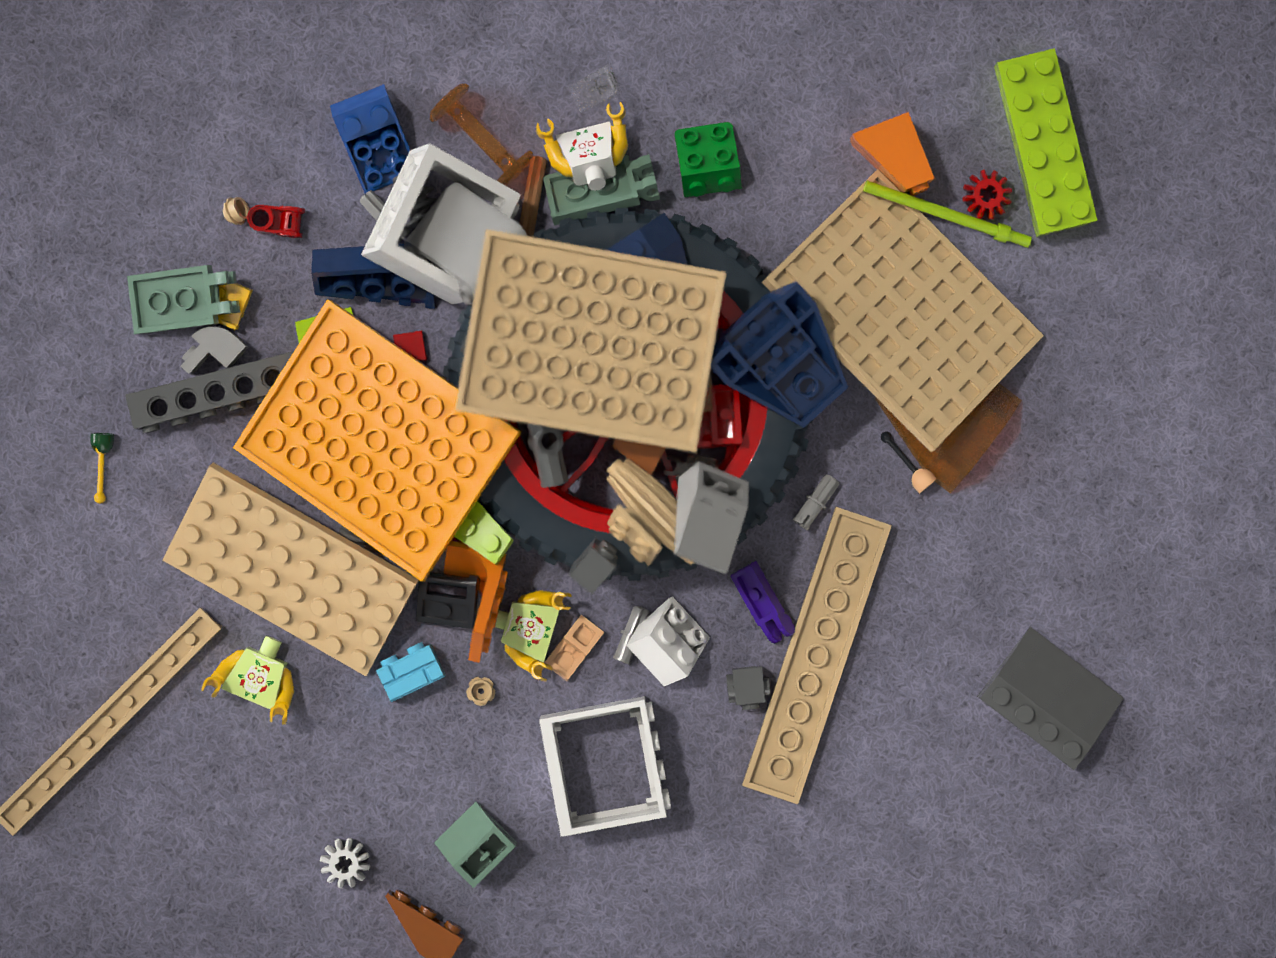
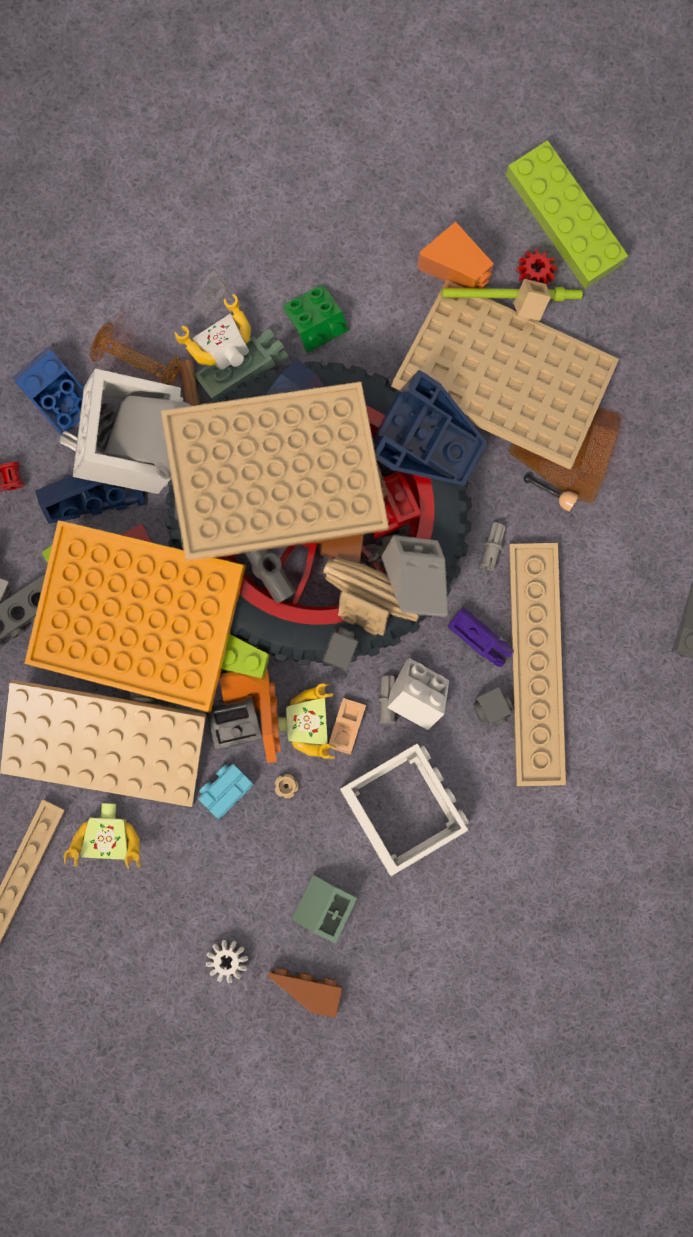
camera: 25 degrees left, 5 degrees down
none -> tan brick [514,279,551,321]

